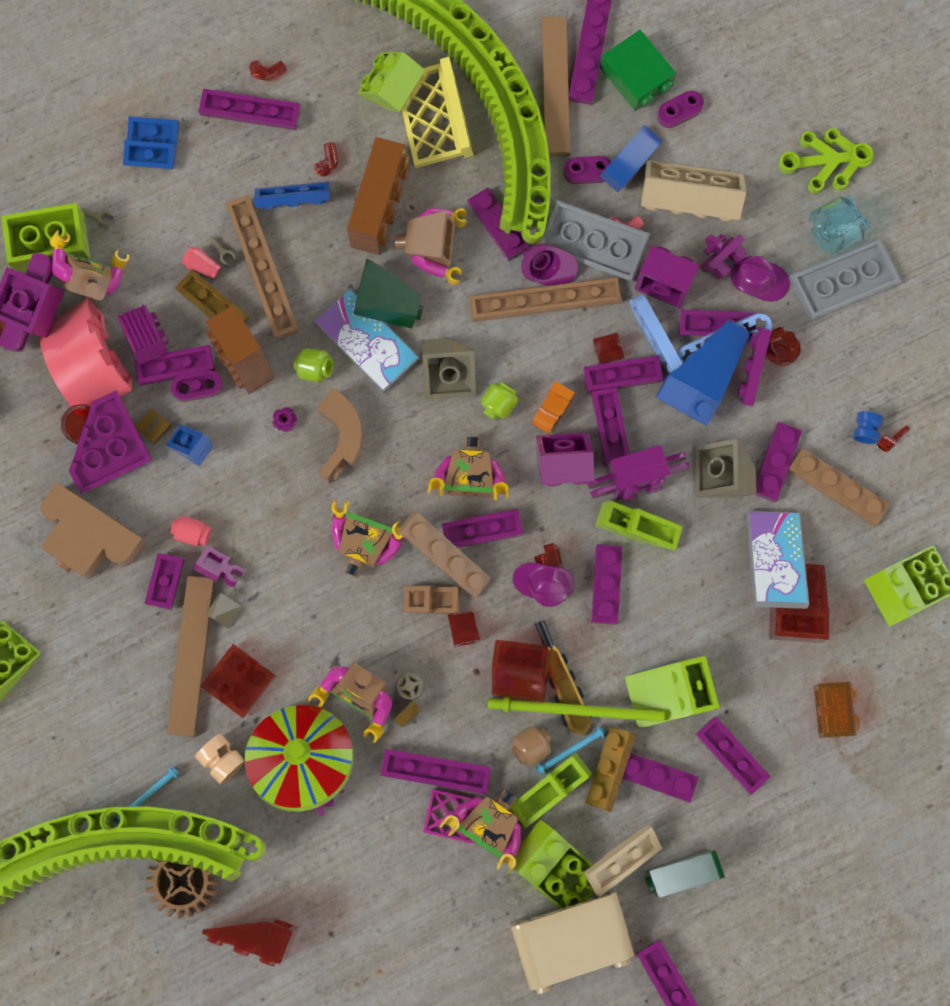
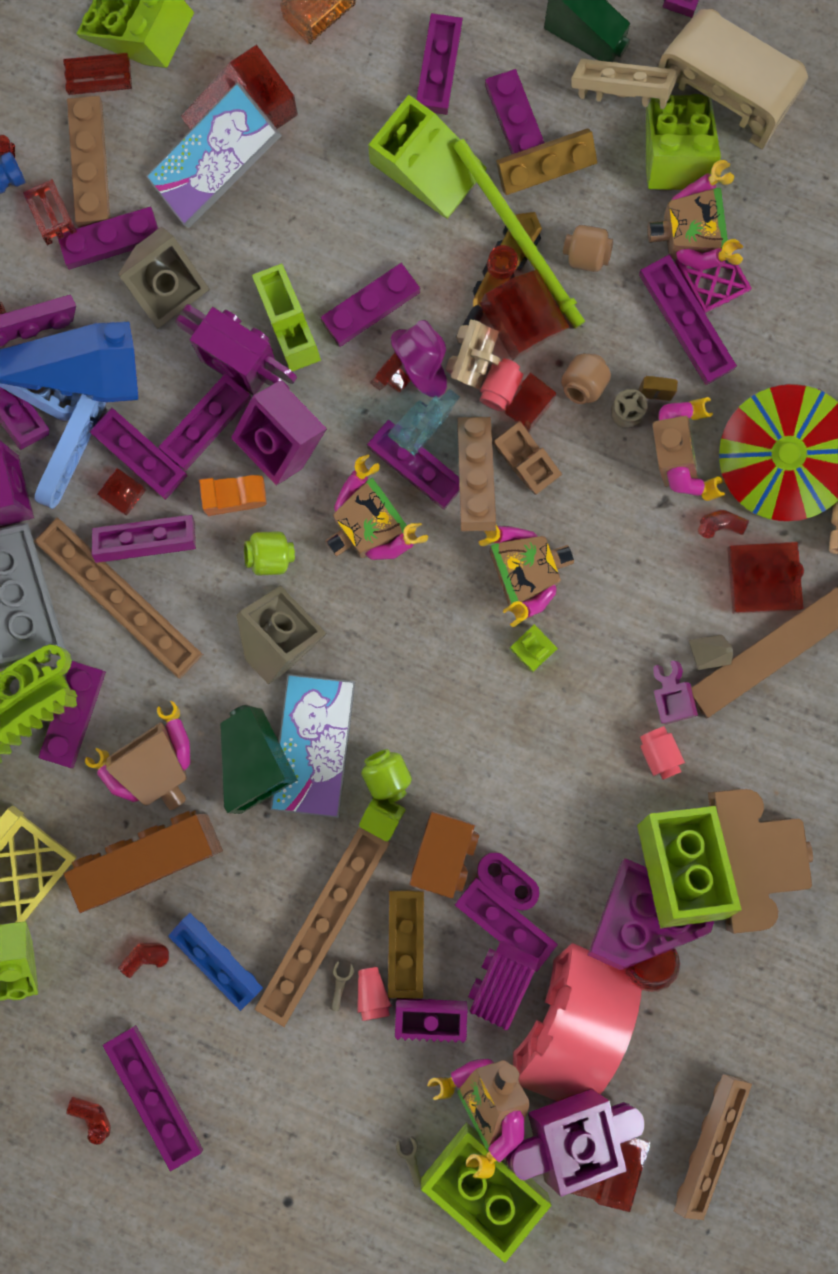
camera: 125 degrees left, 5 degrees up
blue slope [123,116,180,170] -> none
pearl gold tile [135,408,172,445] -> none
magenta plate [144,553,185,611] -> none
blue slope [166,424,213,465] -> none
magenta plate [272,407,298,432] -> none
medium nougat arch [317,388,363,484] -> none
lime slope [511,752,593,828] -> none
magenta piece [521,243,578,286] -> none
medium azure axle [536,726,606,775] -> none
none -> clear red tile [23,179,77,245]
none -> clear red tile [63,53,132,95]
none -> magenta plate [92,515,196,563]
none -> lime slope [359,798,406,842]
none -> clear light blue bracket [388,389,460,456]
none -> magenta brick [395,998,468,1043]
none -> tan hips [445,319,500,389]
none -> coral brick [479,358,523,411]
none -> clear red bush [487,245,518,280]
none -> lime tile [509,624,558,673]
none -> medium nougat head [561,353,611,404]
none -> lime brick [637,806,742,928]
none -> clear red arm [698,509,749,539]

